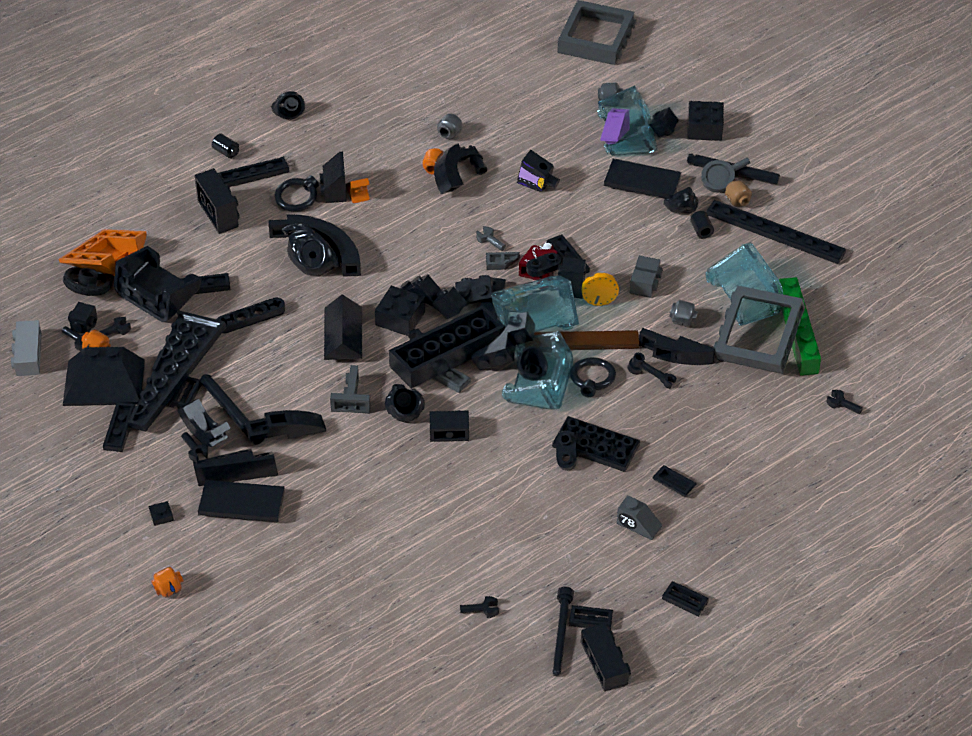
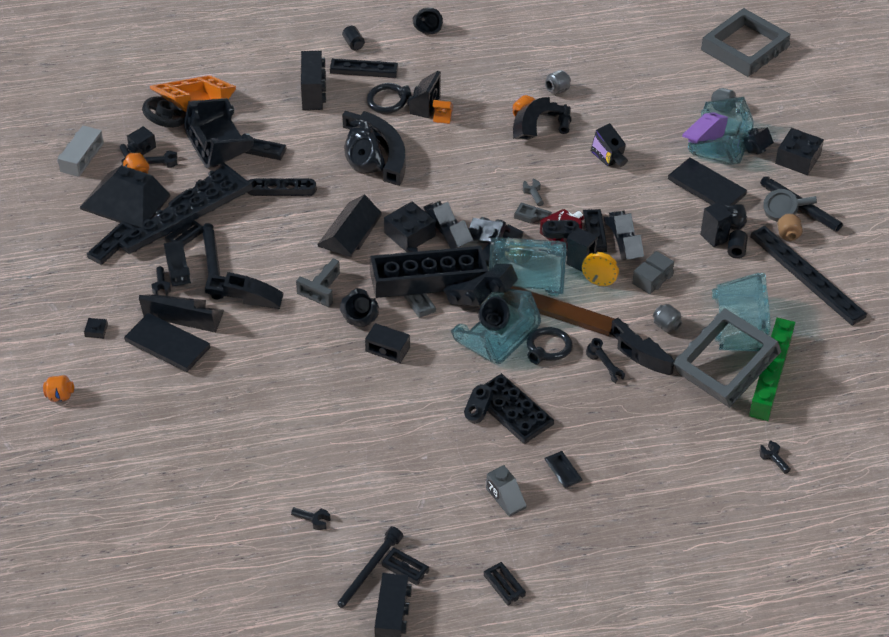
camera: 25 degrees right, 0 degrees up
none -> arch [604,210,644,260]
none -> black brick [700,202,733,247]

